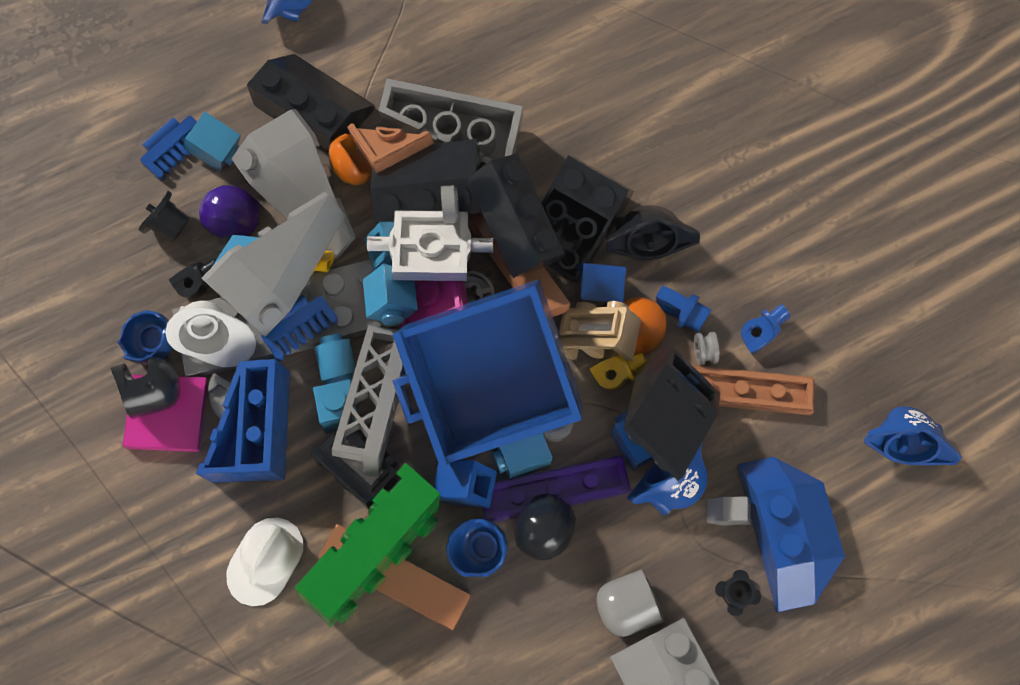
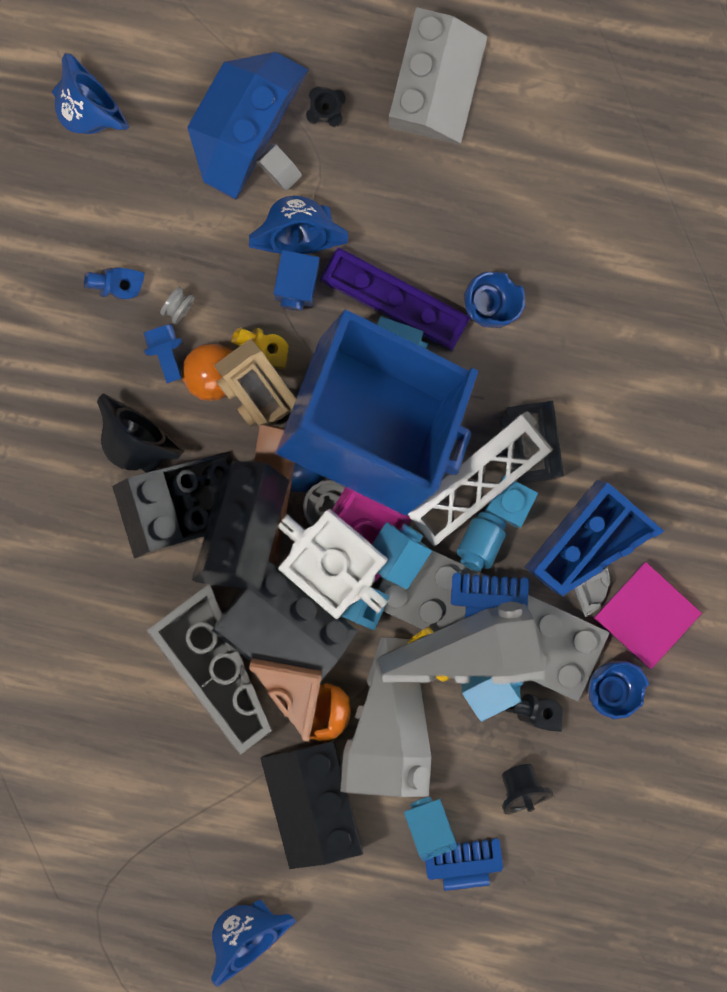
camera: 135 degrees left, 15 degrees up
black helmet [110,357,180,419] -> none
white piece [165,300,256,367] -> none
dark purple hair [199,185,261,238] -> none
white piece [227,517,303,606] -> none
green wedge [295,463,441,628] -> none
nougat tile [318,524,471,631] -> none
blue brick [433,460,497,508] -> none
light grey tile [441,185,459,223] -> none
black hair [514,493,576,560] -> none
blue panel [576,263,626,303] -> none
light grey helmet [596,569,665,637] -> none
black slope [624,344,721,481] -> none
nougat tile [692,365,815,416] -> none

